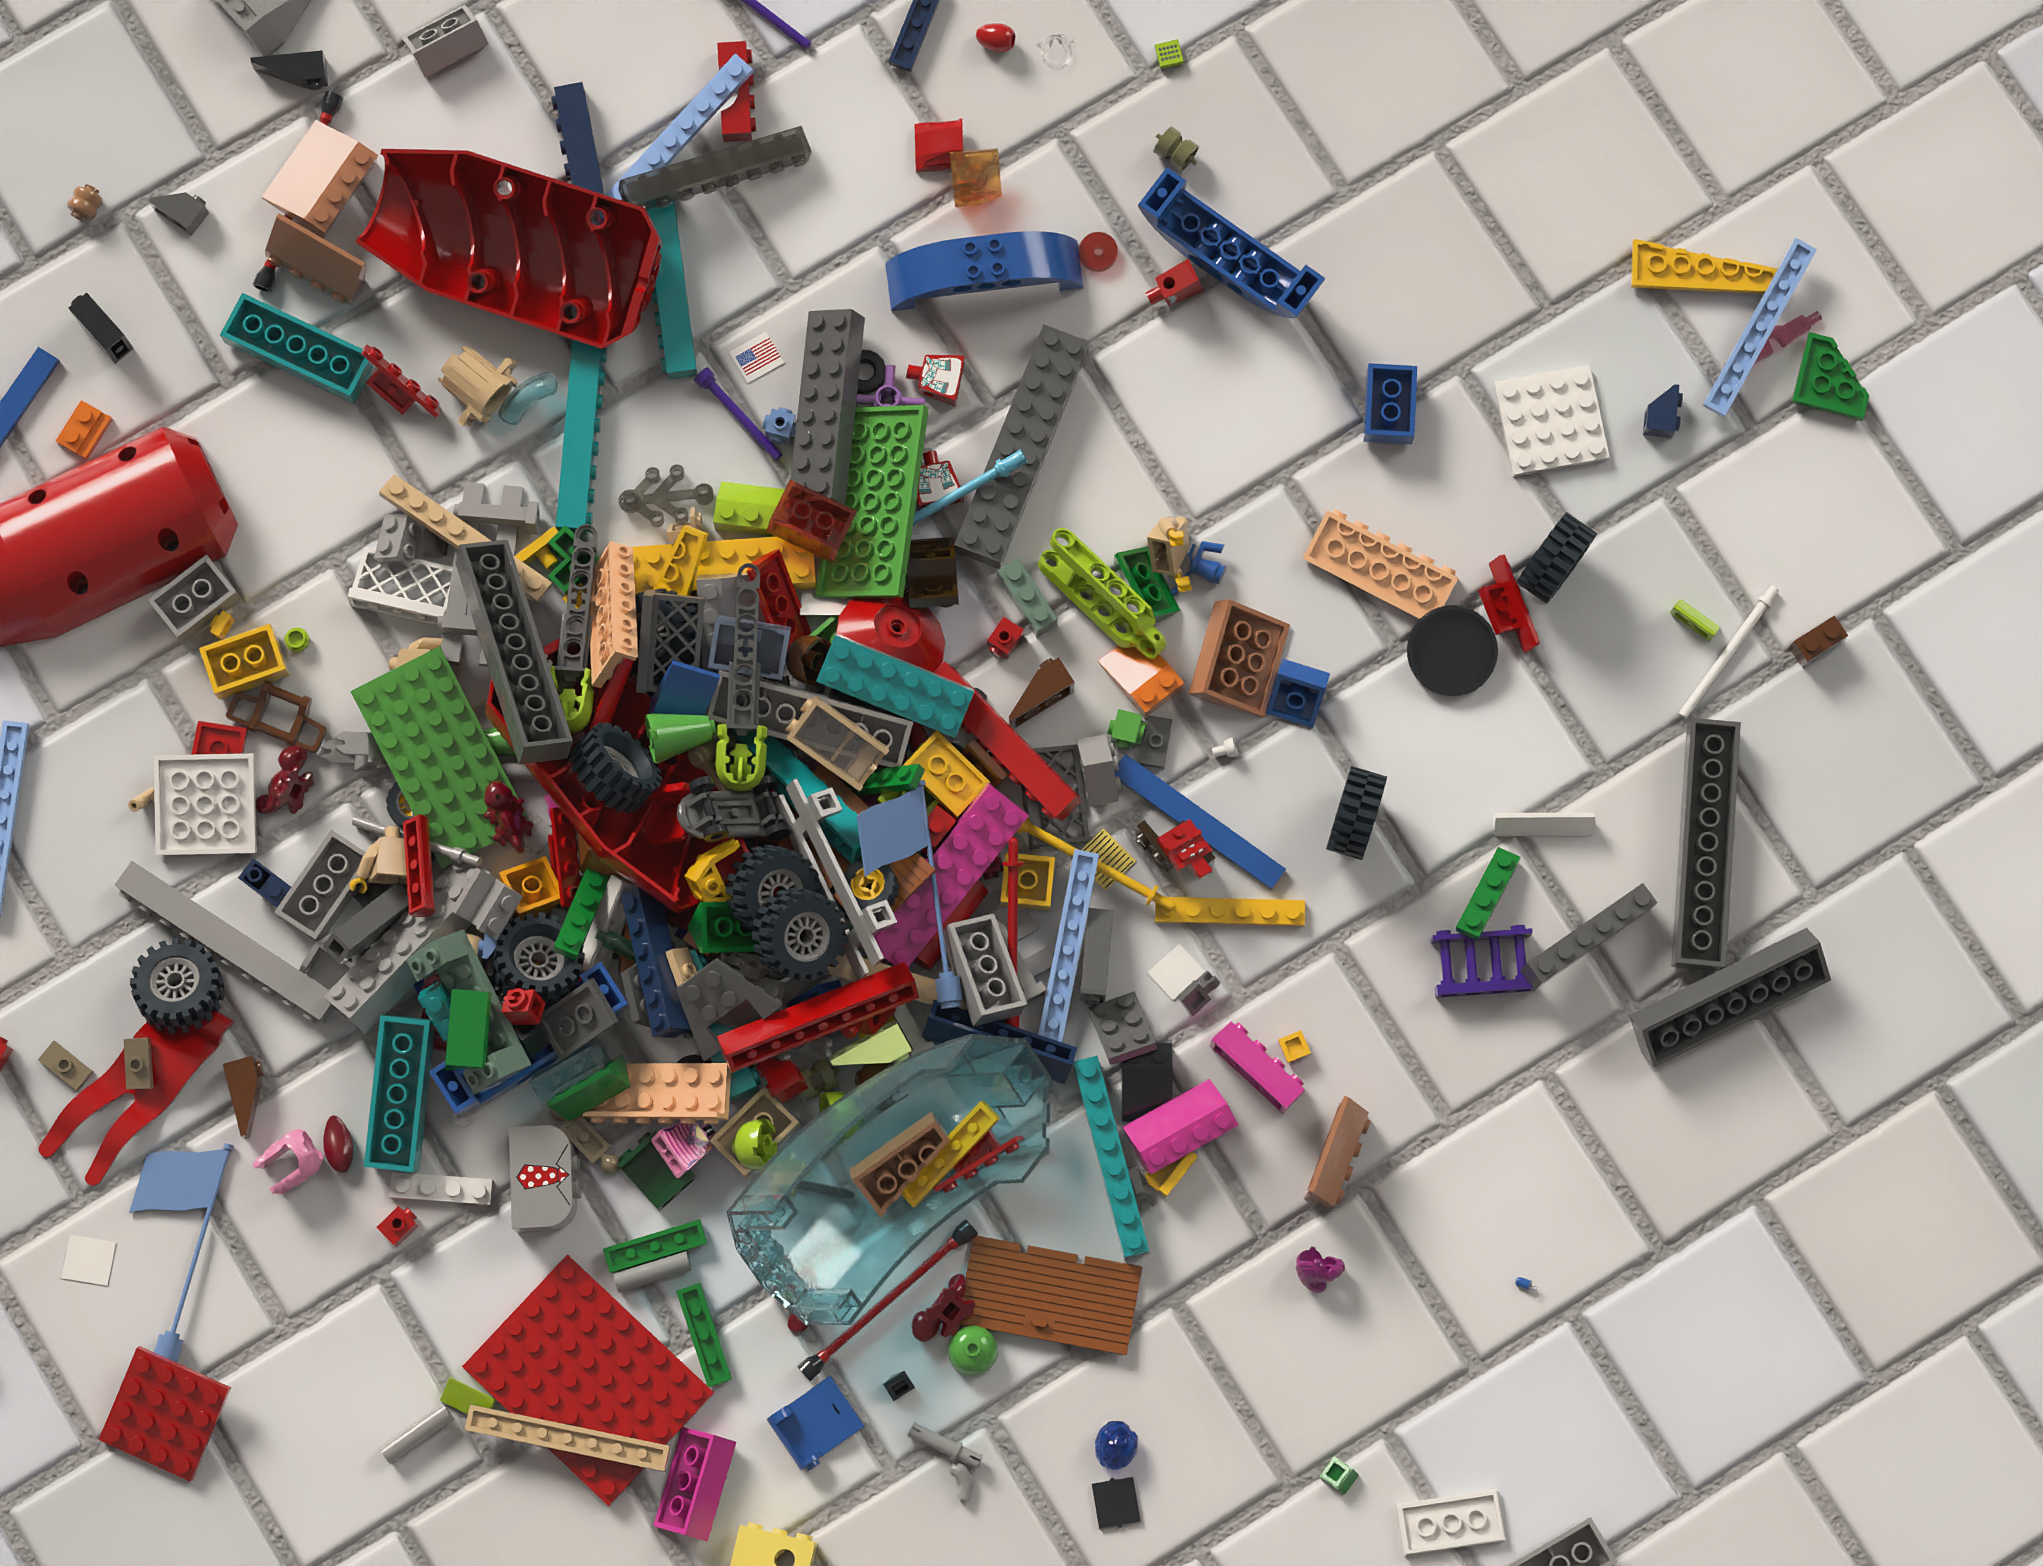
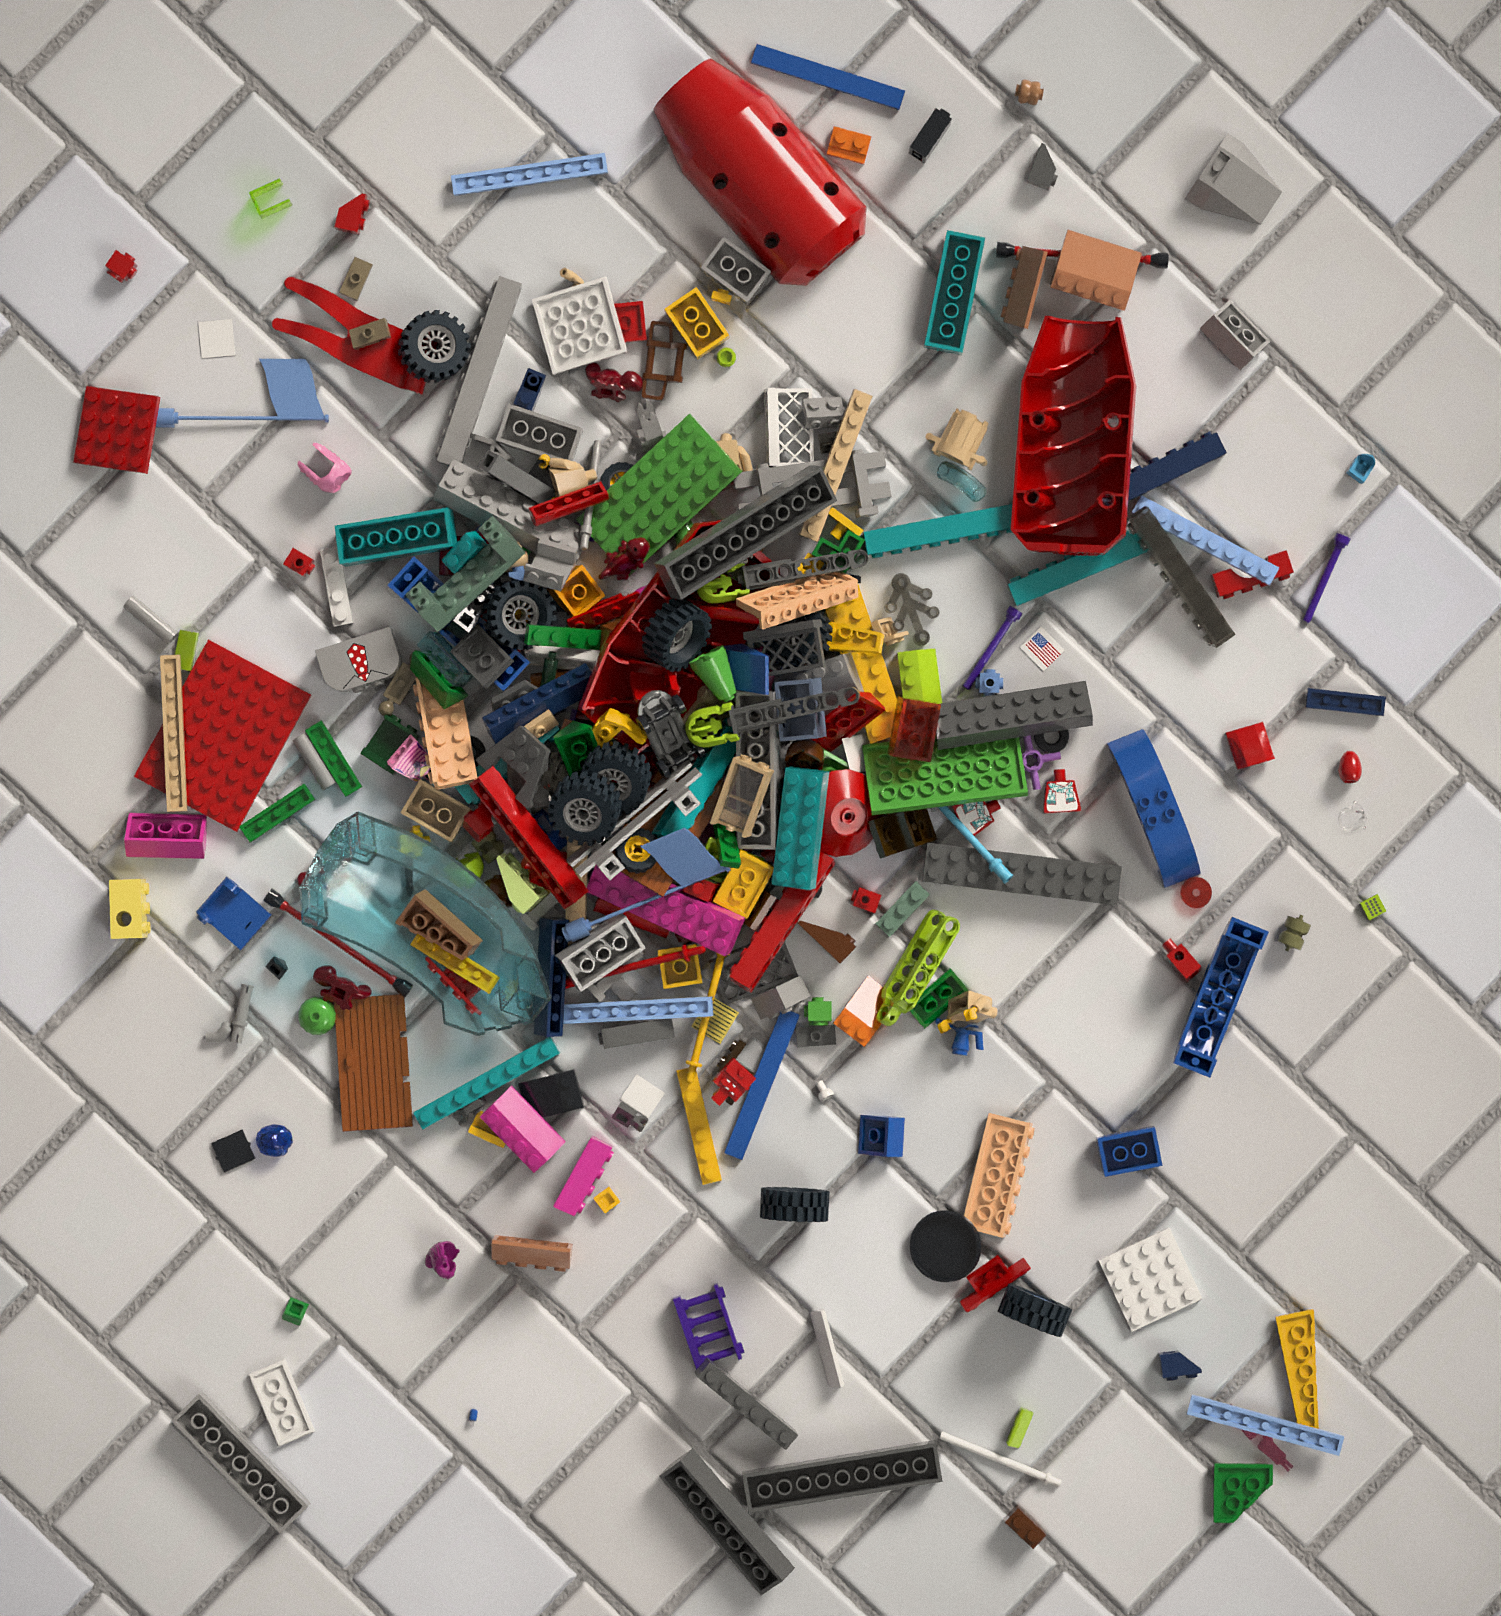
camera: 80 degrees right, 10 degrees up
reddish brown slope [223,1056,264,1139] -> none
black slope [250,50,328,90] -> none
dark red arm [323,1115,353,1173] -> none
red bracket [361,344,441,418] -> none
green slope [444,989,492,1071] -> none
red brick [501,988,546,1025] -> none
lime cylinder [732,1119,777,1170] -> none
clear orange slope [950,148,1002,207] -> none
dark grey plate [1087,991,1158,1065] -> none
nougat slope [1188,599,1290,717] -> none
green plate [1455,847,1521,941] -> none

